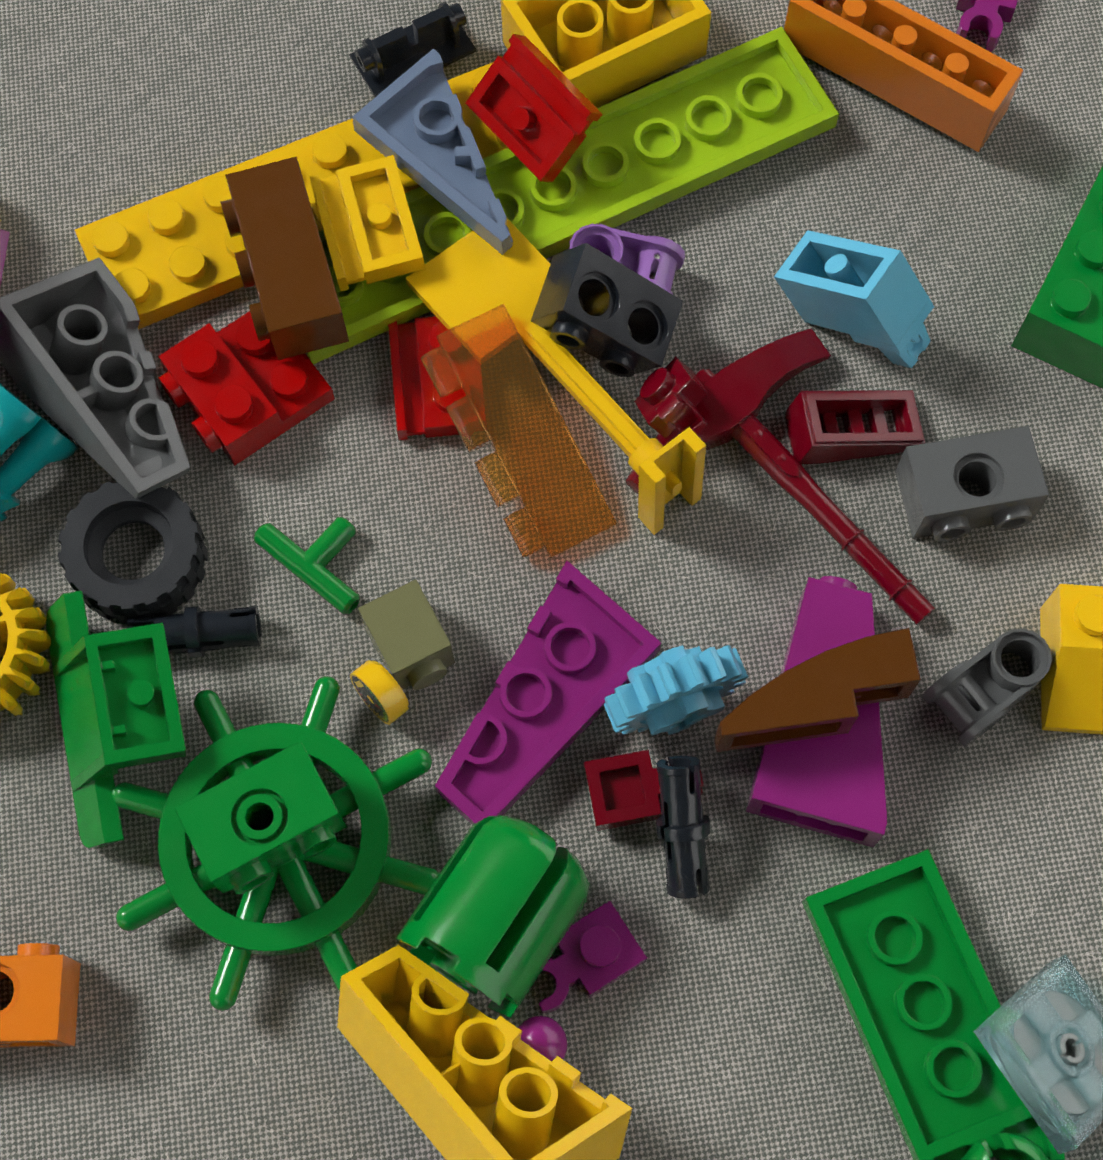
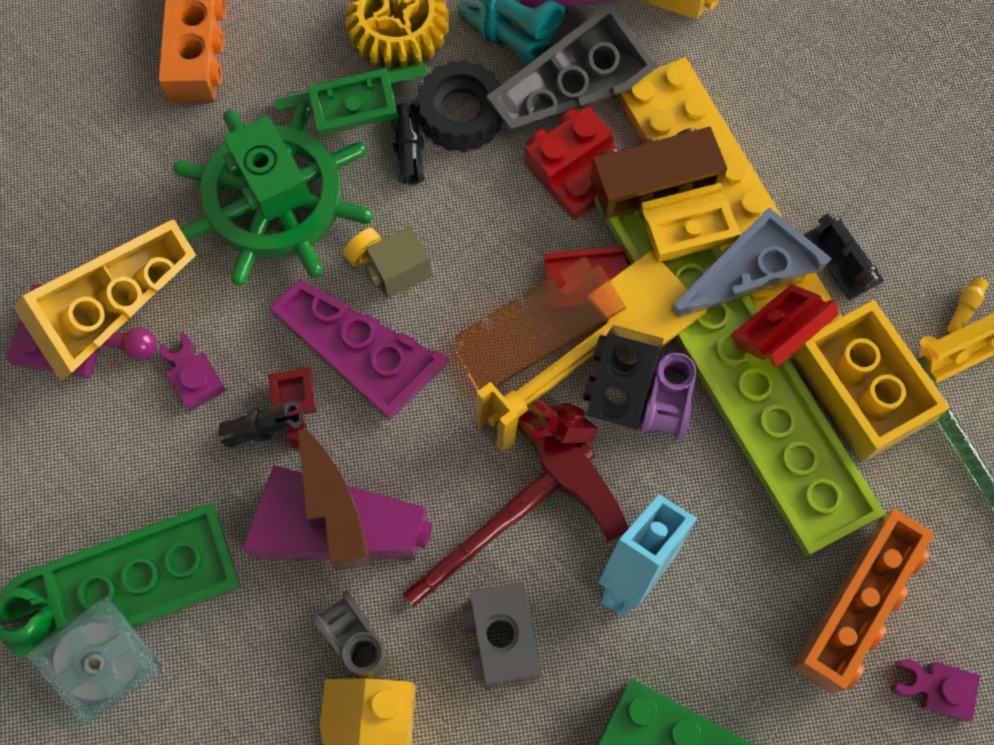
camera: 90 degrees right, 0 degrees up
green piece [254,517,360,615] -> none
green cylinder [396,815,590,1018] -> none
medium azure gear [604,645,749,736] -> none
dark red slope [785,390,926,465] -> none

